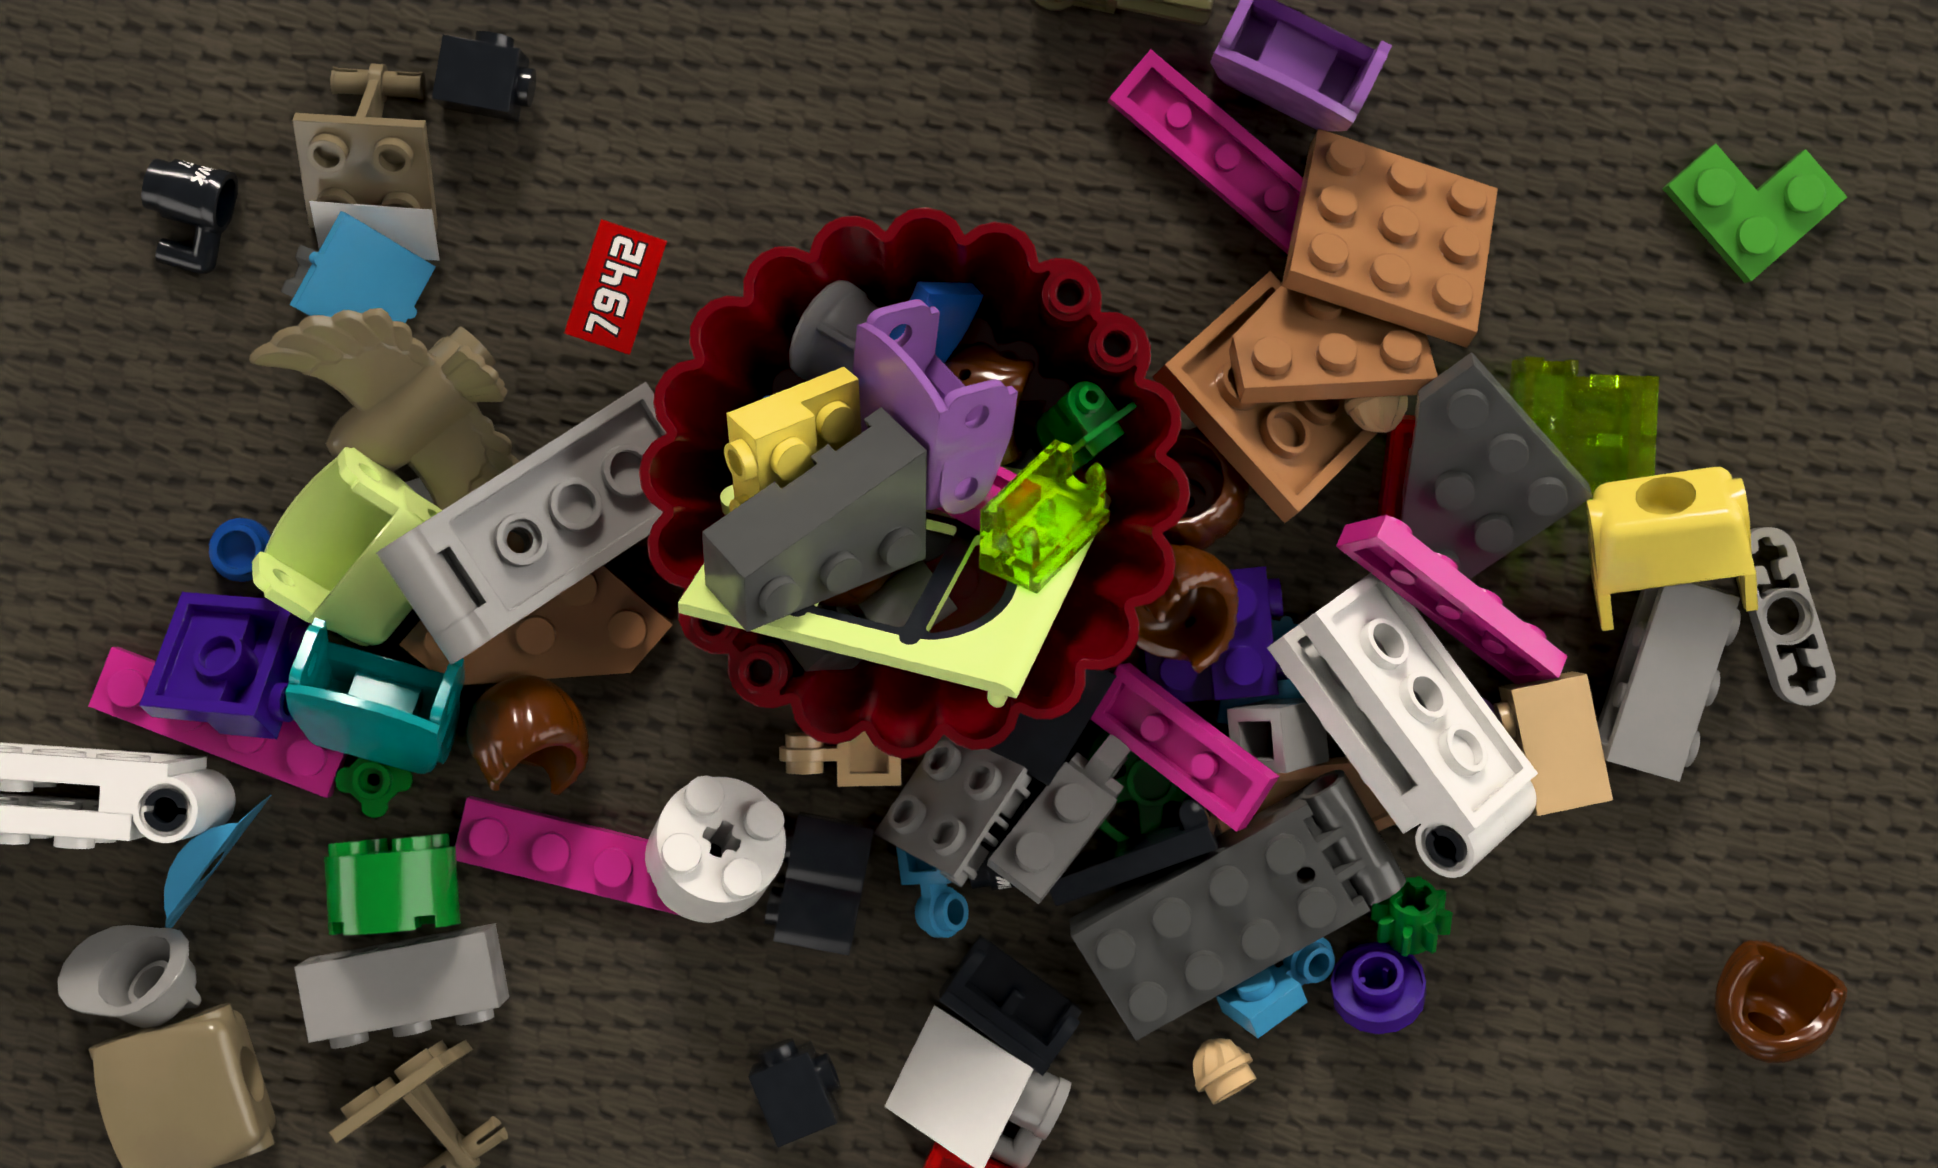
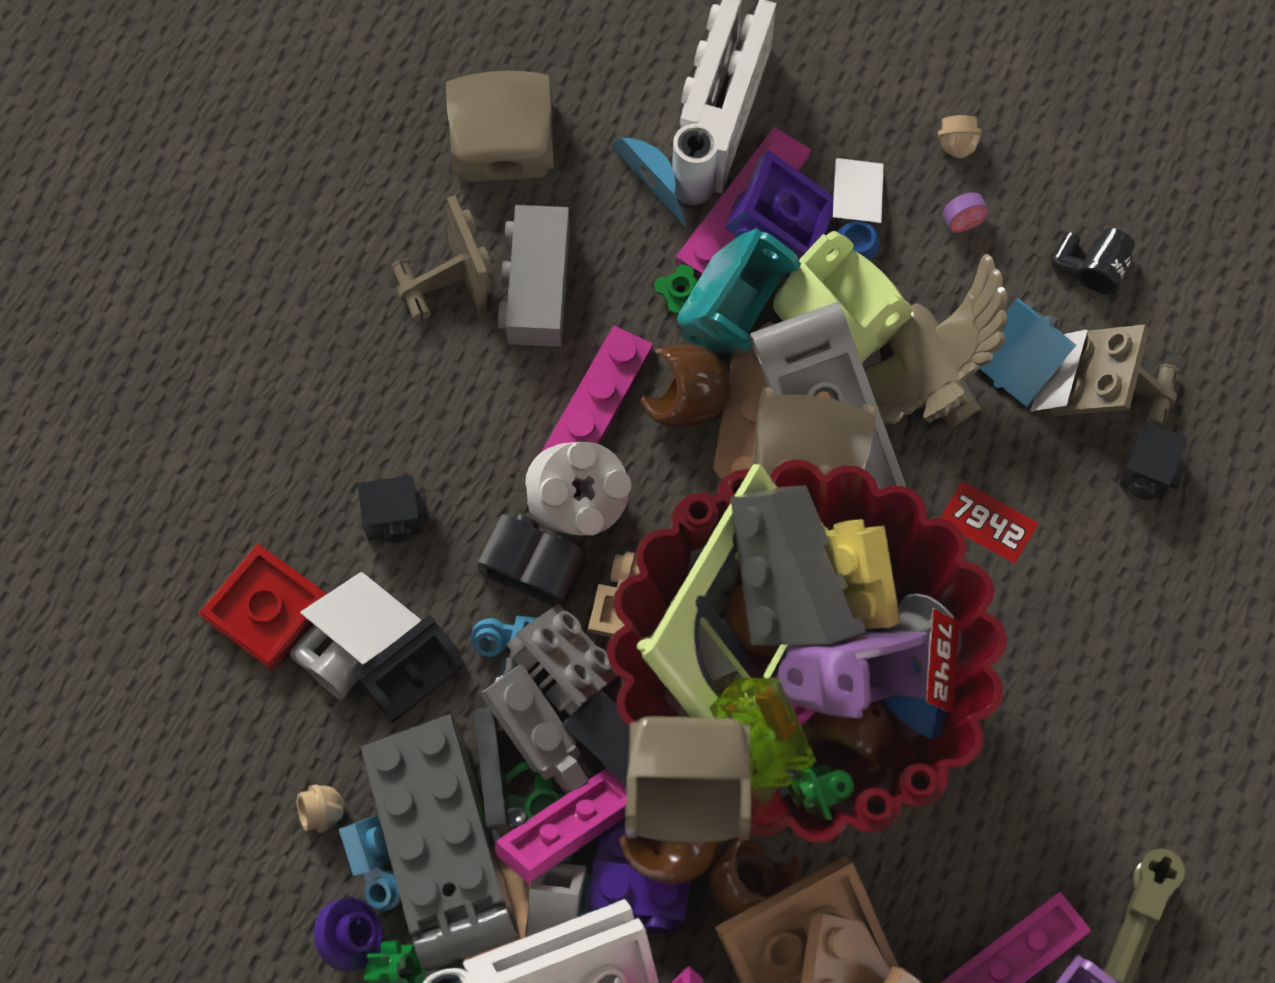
camera: 105 degrees right, 20 degrees down
light grey piece [58,925,202,1029] -> none
green brick [324,833,461,935] -> none
none -> dark tan piece [626,717,751,843]
none -> dark tan piece [750,387,876,476]
none -> white sticker [833,158,883,223]
none -> red sticker [926,608,959,713]
none -> tan plate [938,115,982,158]
none -> tile [942,193,989,233]

